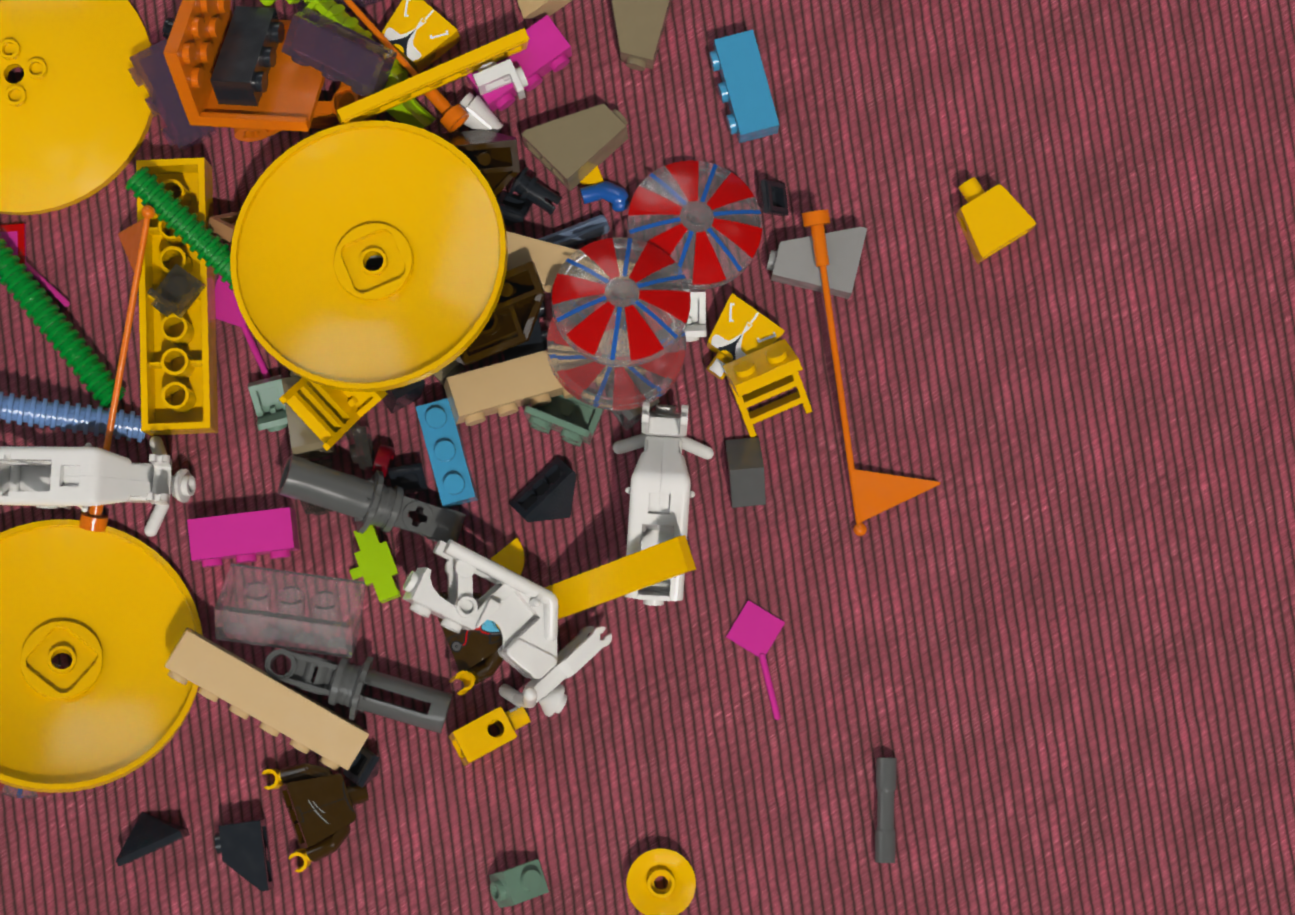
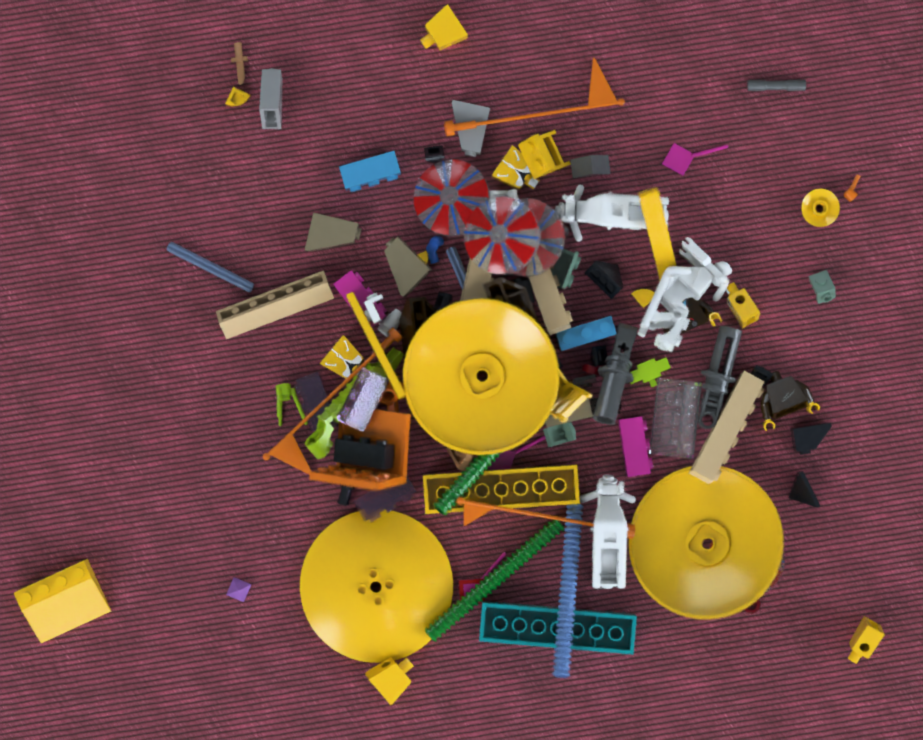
camera: 90 degrees left, 5 degrees up
clear smoke bracket [147,264,206,318] -> none
black pin [508,166,563,215] -> none

